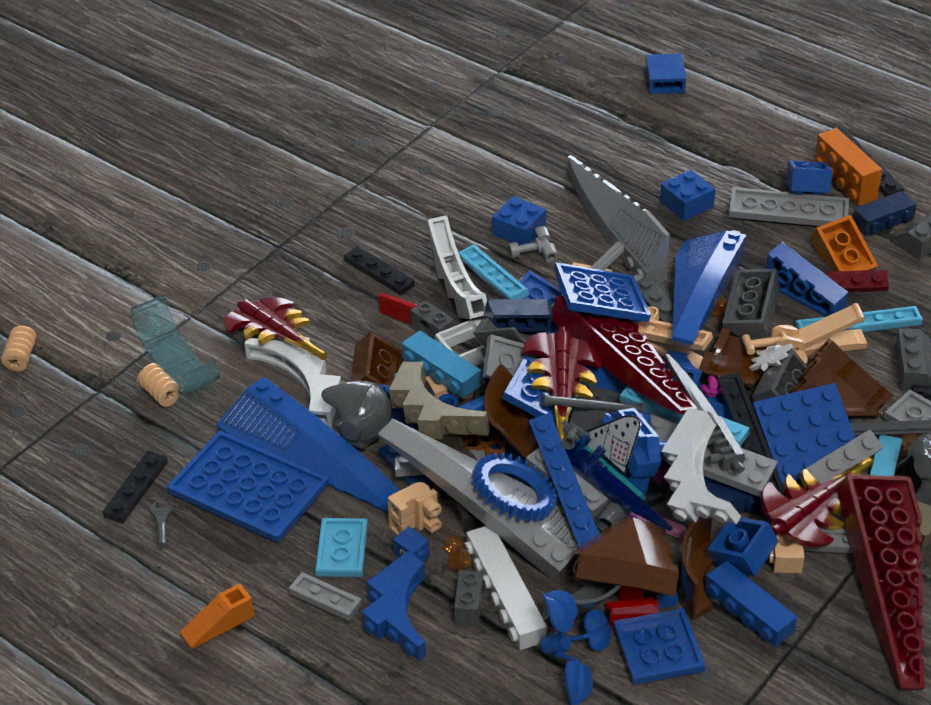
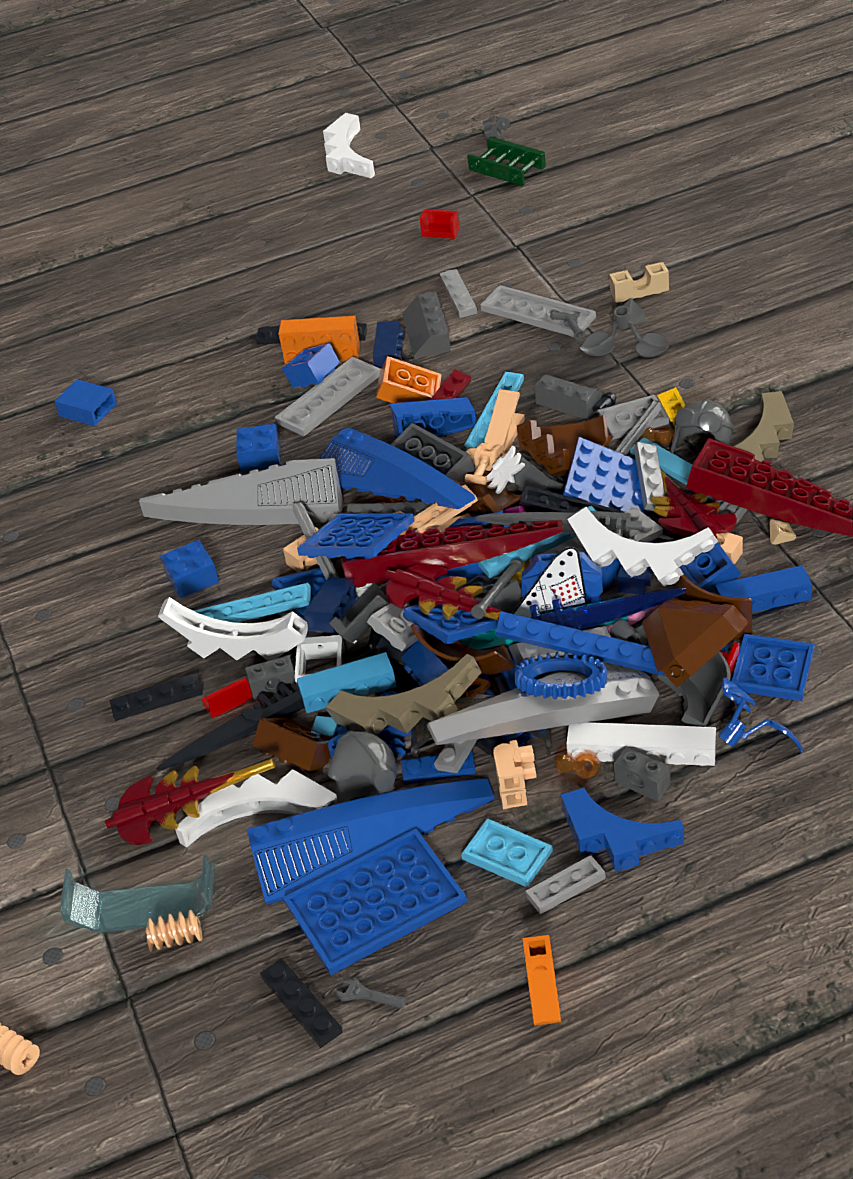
camera: 55 degrees left, 0 degrees up
blue brick [393,526,430,562] -> none
light grey bar [508,226,557,263] -> none
dark grey piece [561,420,590,449] -> none
none -> black piece [156,683,305,771]
none -> tan slope [769,520,796,545]

